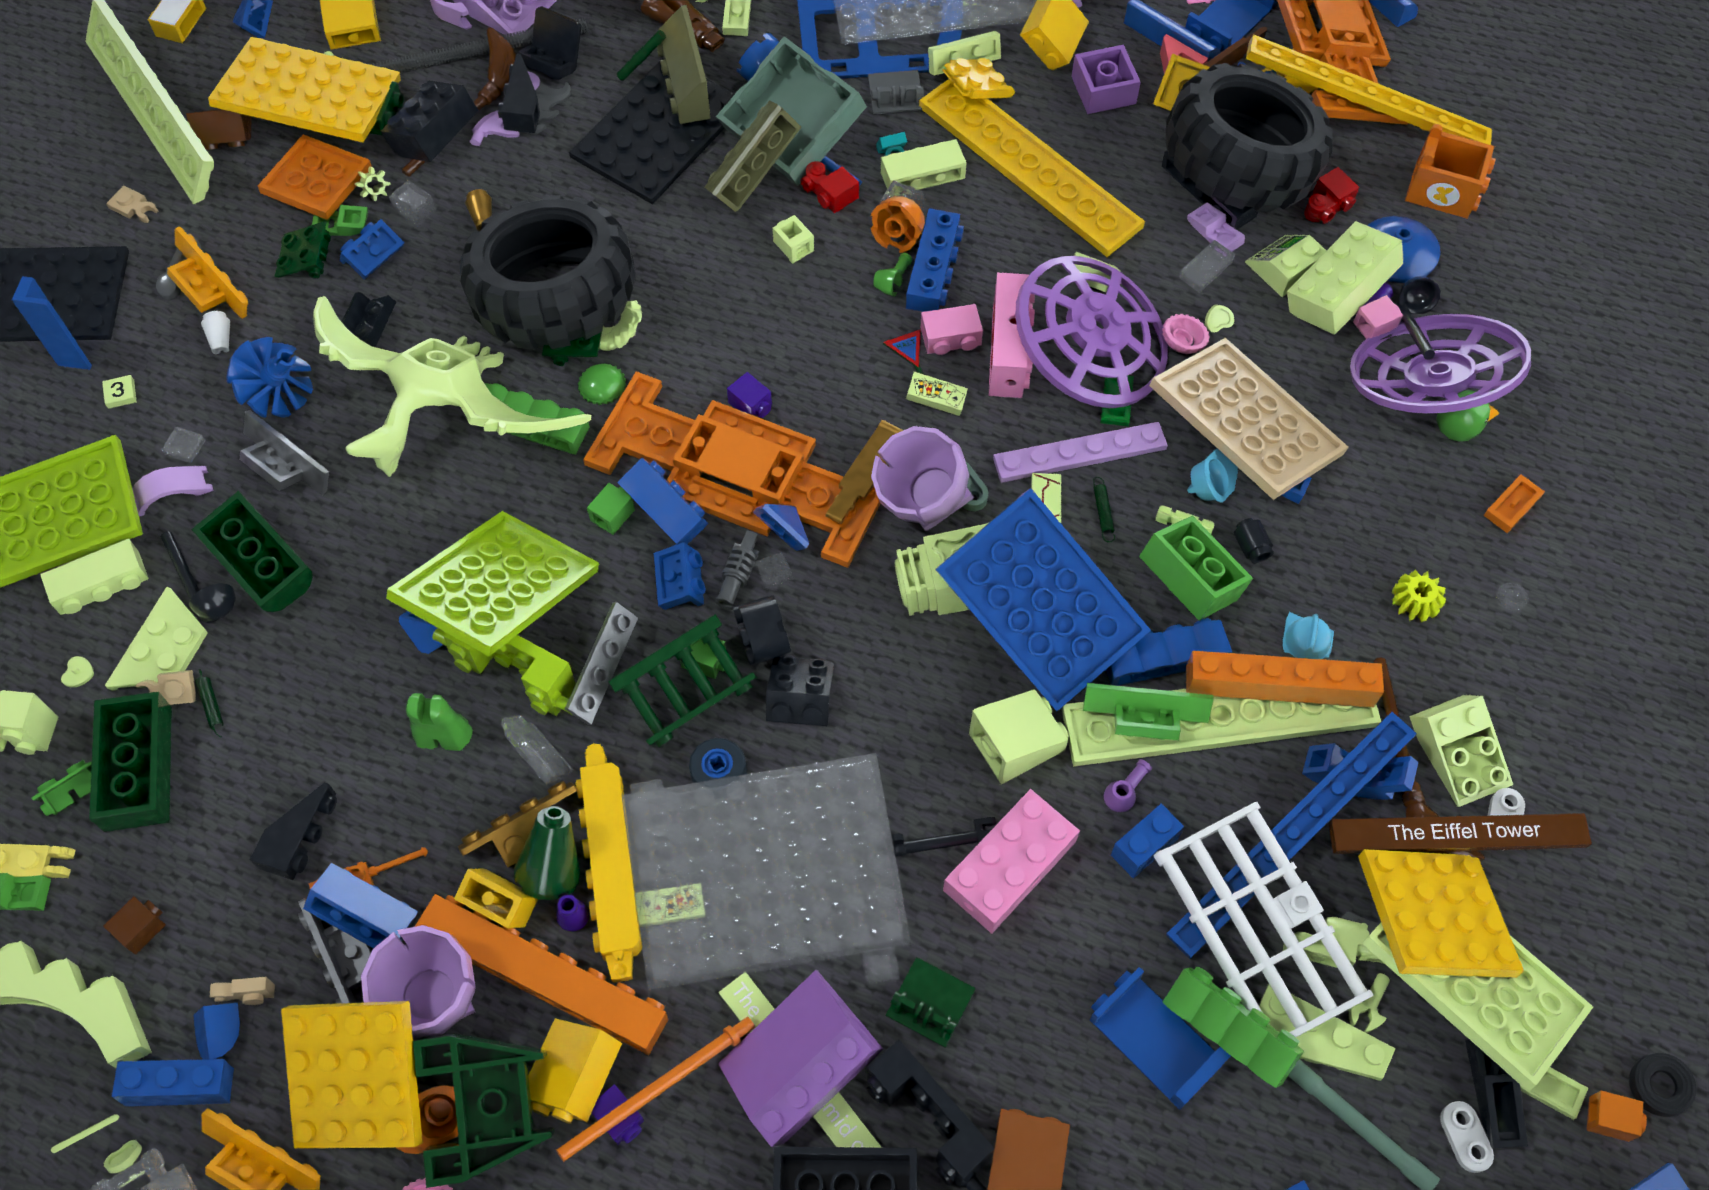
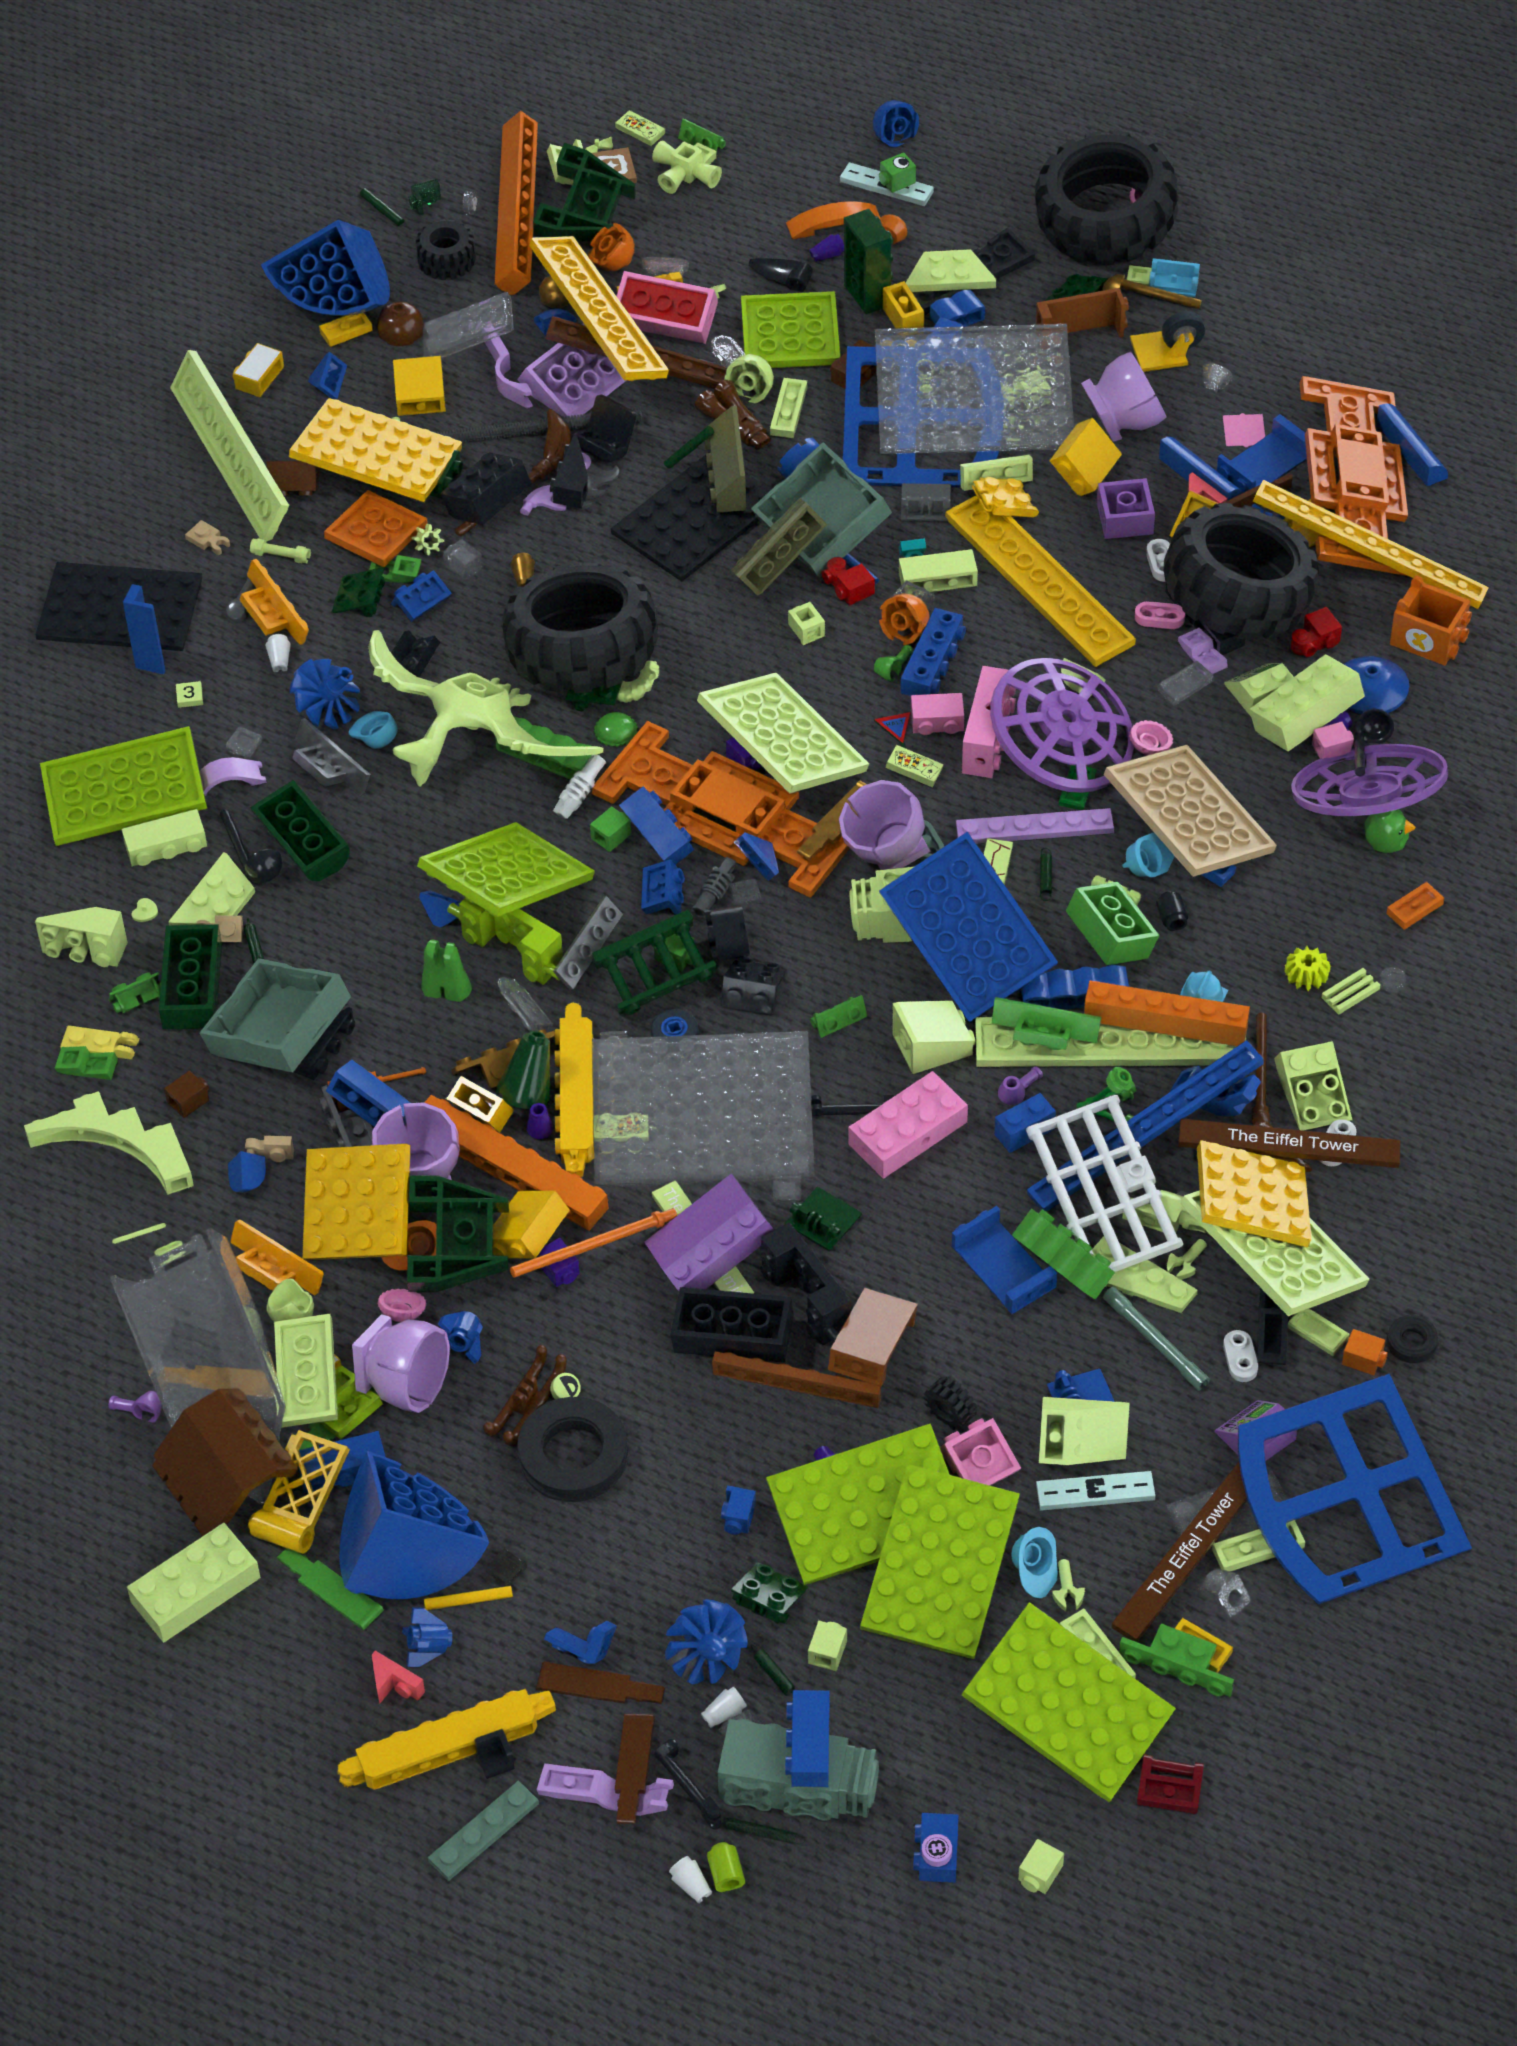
camera: 10 degrees right, 10 degrees down
blue brick [112,1059,234,1106] -> none
yellowish green piece [1205,304,1234,332] -> none
none -> sand green tile [200,958,351,1073]
none -> yellowish green bar [250,538,311,563]
none -> medium azure cap [349,711,398,749]
none -> white hinge [553,755,606,819]
none -> yellowish green plate [697,673,869,793]
none -> bright green hinge [810,995,867,1038]
none -> bright green plant [1077,1067,1136,1122]
none -> bright pink plate [1135,602,1185,629]
none -> white plate [1147,539,1170,582]
none -> yellowish green tile [1322,968,1380,1014]

